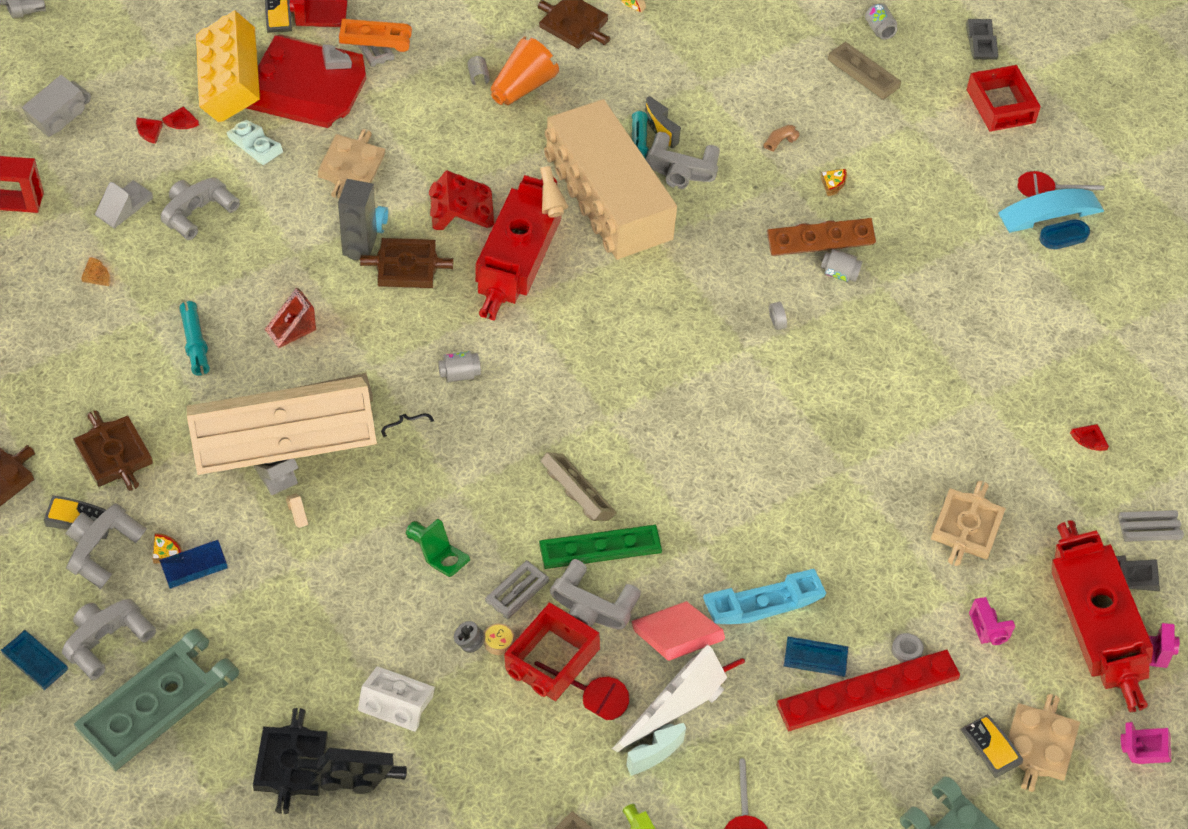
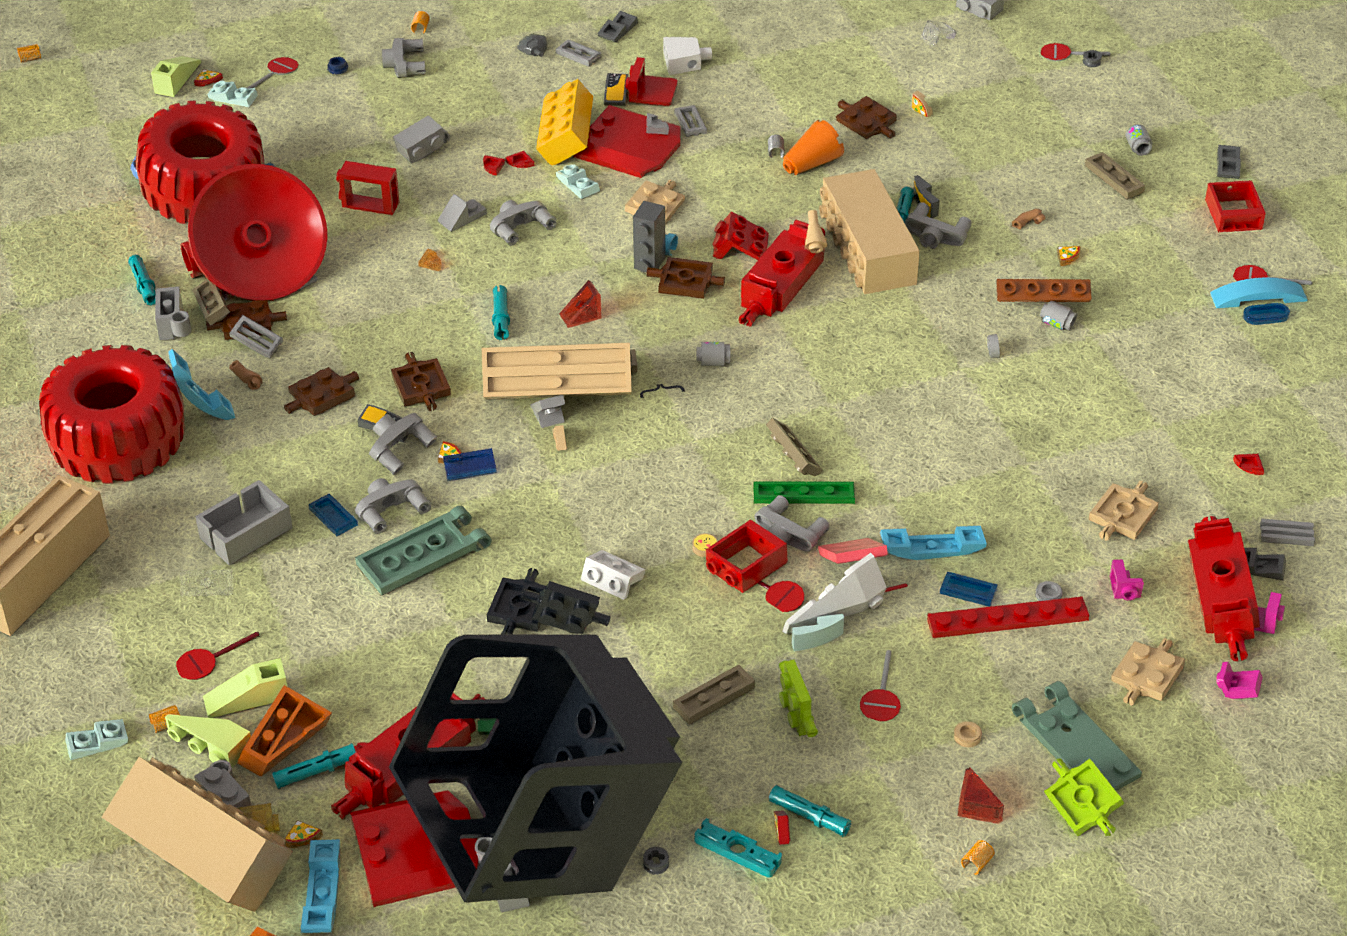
camera: 15 degrees right, 10 degrees down
orange plate [339,19,412,52] -> none
green bracket [406,519,470,577] -> none
dark grey bush [454,621,486,653] -> none
light grey tile [485,560,549,620] -> none
slope [960,714,1023,778] -> none

